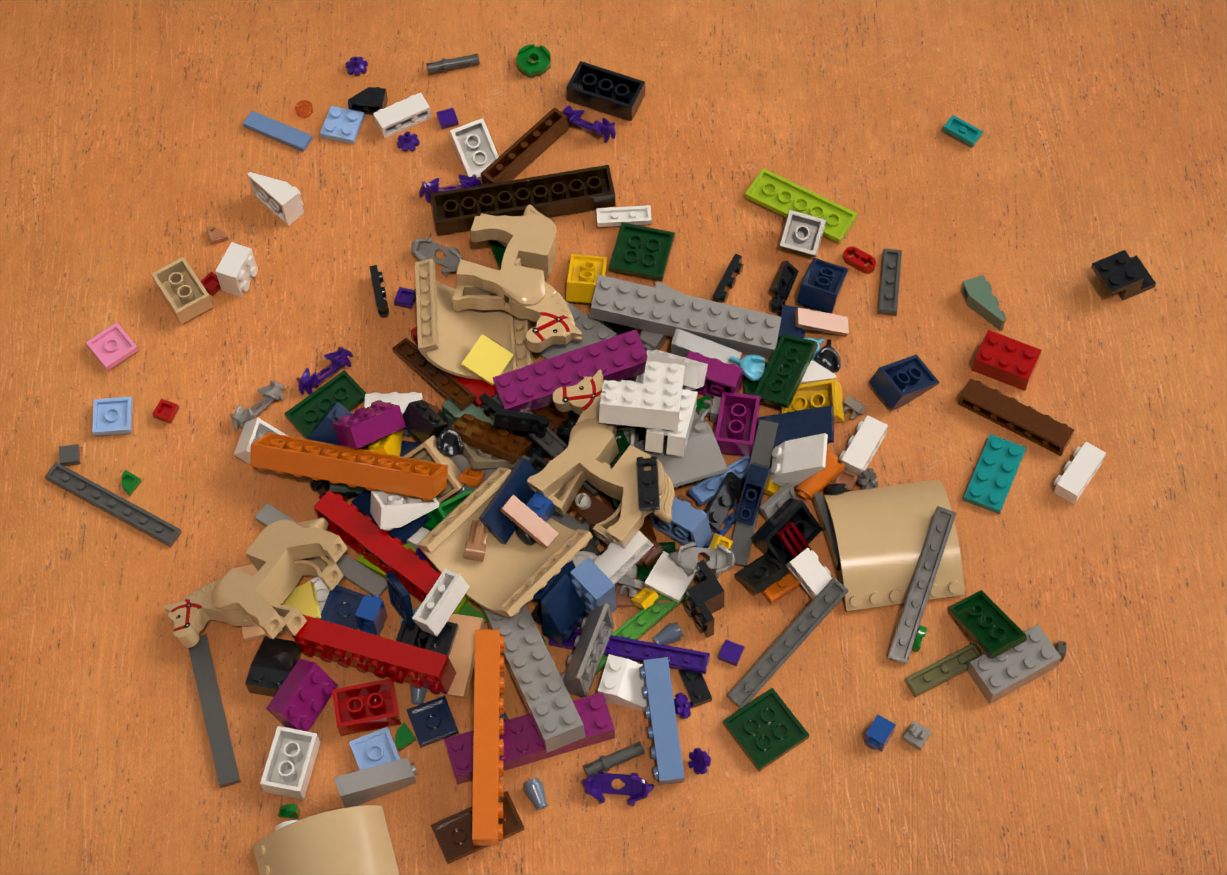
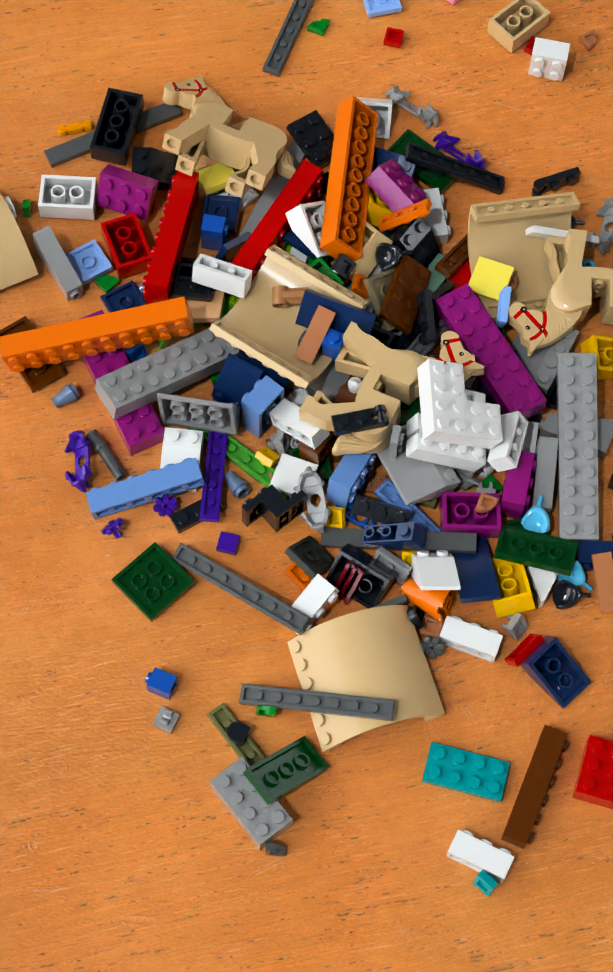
camera: 75 degrees right, 5 degrees up
none -> light orange axle [57,120,92,136]
none -> black brick [90,88,144,166]
none -> black tile [227,722,251,747]
none -> black plate [286,110,334,168]
none -> black plate [330,253,356,280]
none -> orange plate [378,198,432,232]
none -> light grey plate [389,425,404,459]
none -> black tile [405,142,504,195]
none -> teal plate [473,870,498,897]
none -> nougat tile [475,492,499,513]
none -> light blue tile [496,286,512,328]
none -> red tile [505,634,544,666]
none -> white tile [525,225,599,247]

